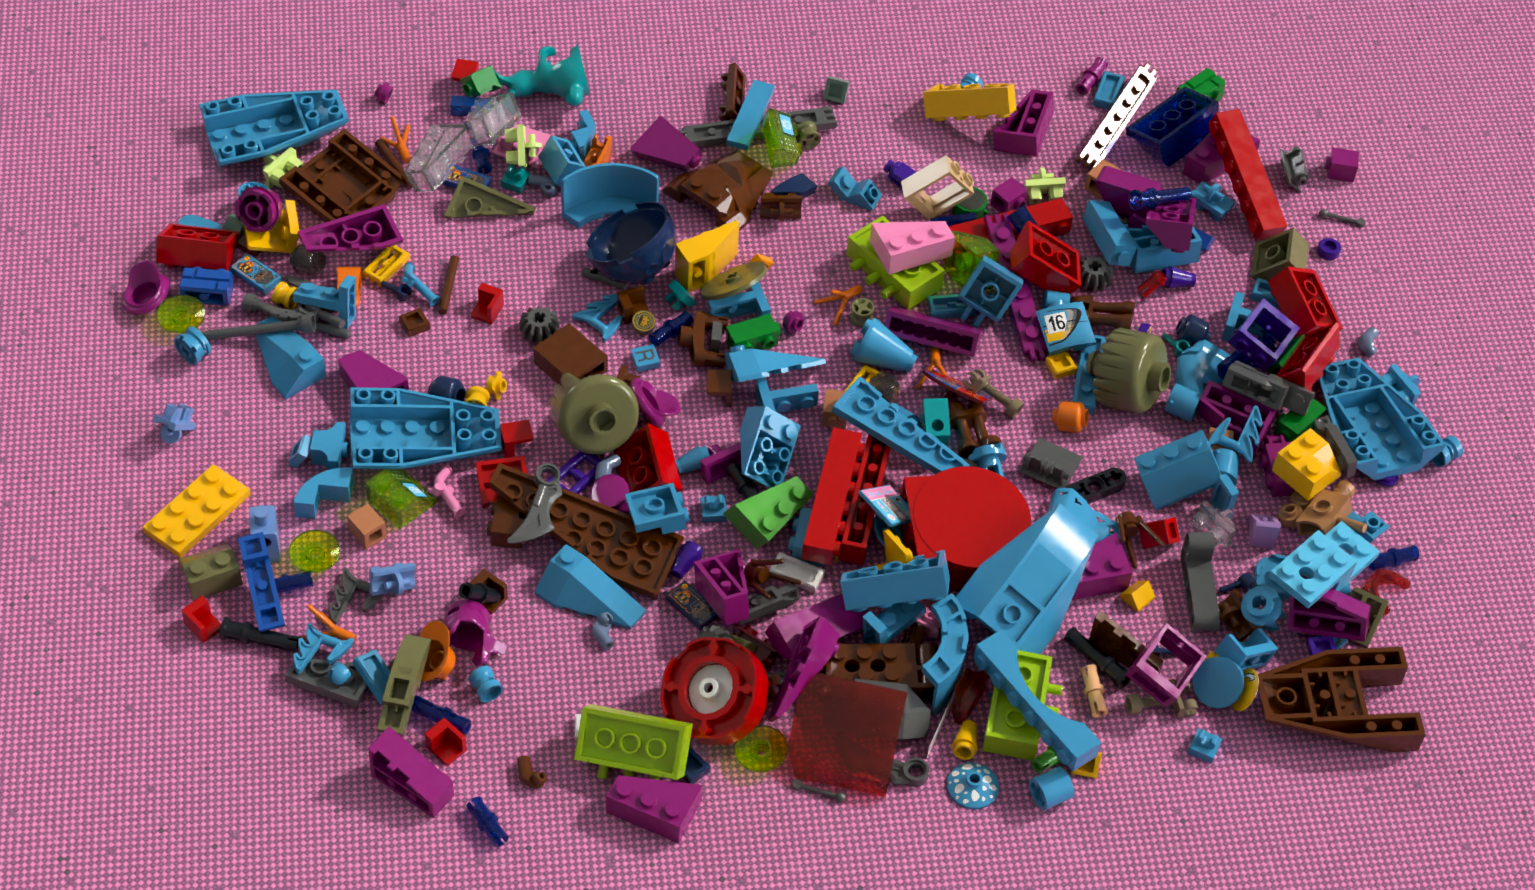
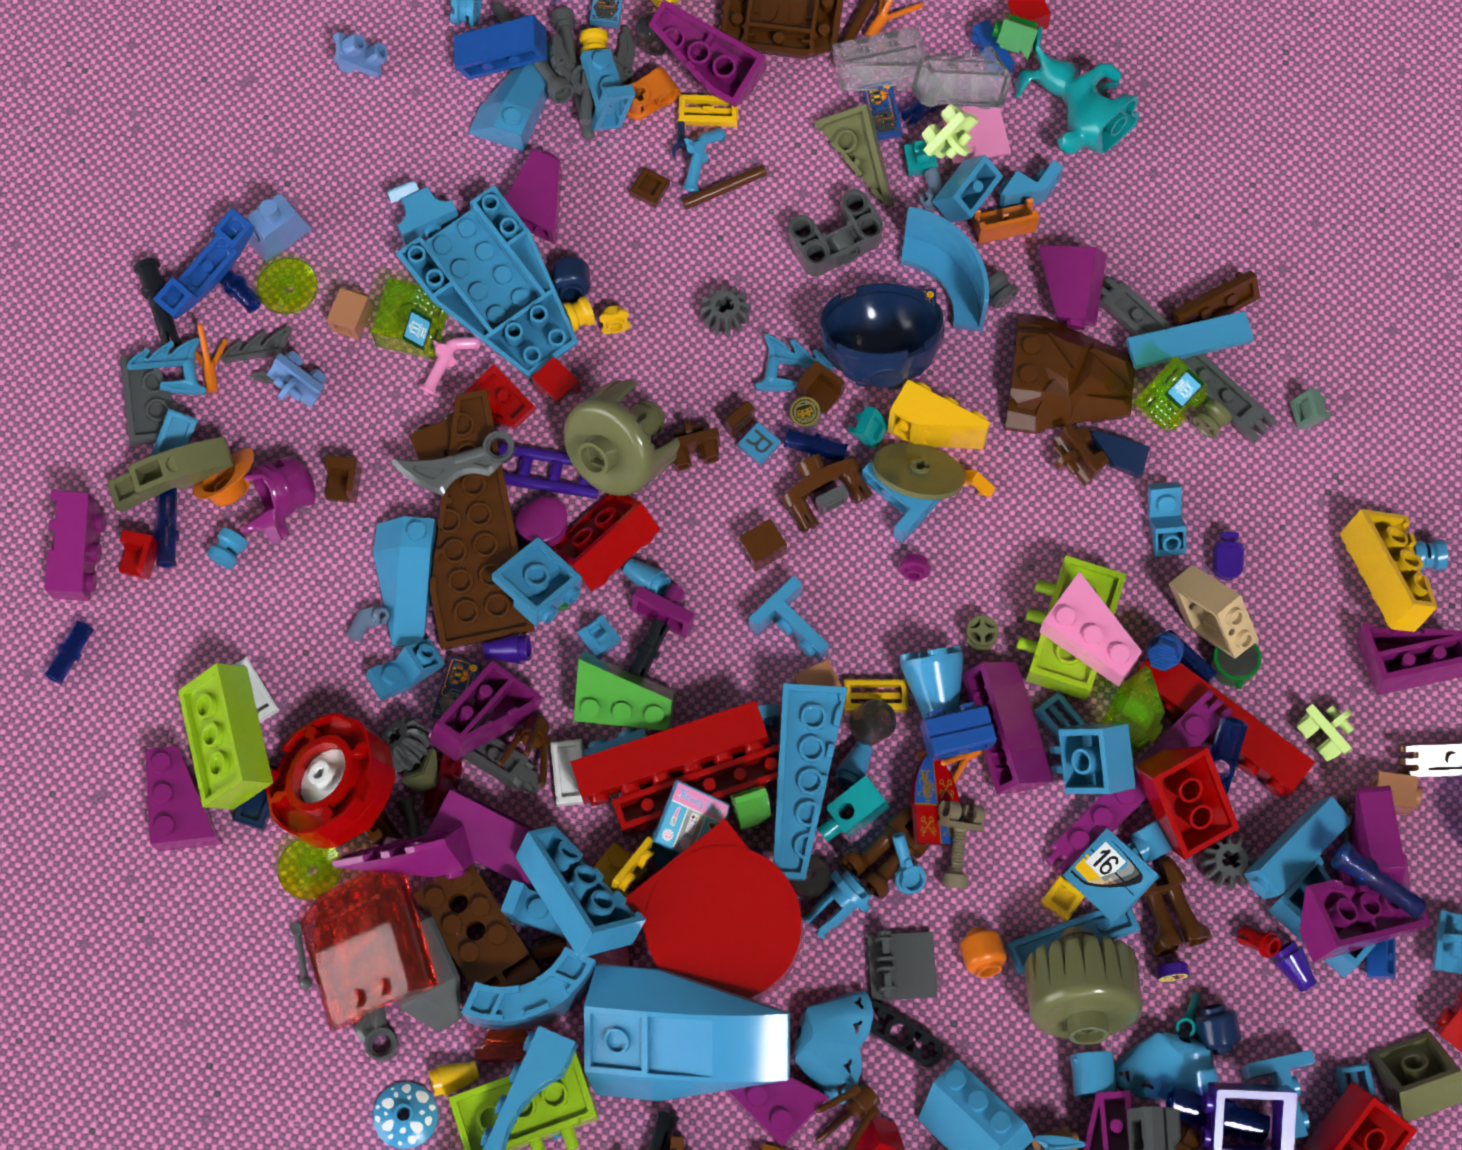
camera: 65 degrees right, 20 degrees up
yellow plate [143,464,251,558] -> none
olive slope [177,543,243,601] -> none
red panel [181,596,221,643] -> none
dark azure brick [293,467,355,519] -> none
dark azure hinge [328,662,352,685] -> none
black pin [459,582,501,604] -> none
red panel [471,283,504,325] -> none
reddish brown arm [517,756,546,789] -> none
reddish brown brick [533,323,608,385] -> none
sand blue arm [595,454,621,480] -> none
magenta piece [630,378,681,428] -> none
dark azure wedge [724,345,826,382] -> none
green brick [725,314,781,351] -> none
dark azure slope [740,406,801,489] -> none
orange plant [814,284,863,326] -> none
white sticker [927,669,965,757] -> none
magenta brick [990,177,1028,213] -> none
none -> dark azure slope [365,638,445,701]
none -> blue brick [454,15,548,80]
none -> reddish brown tile [725,400,755,438]
none -> bright green slope [729,785,771,831]
none -> dark grey beam [788,189,883,277]
none -> dark azure plate [892,832,926,894]
none -> blue brick [920,702,996,762]
none -> blue piece [1146,632,1184,672]

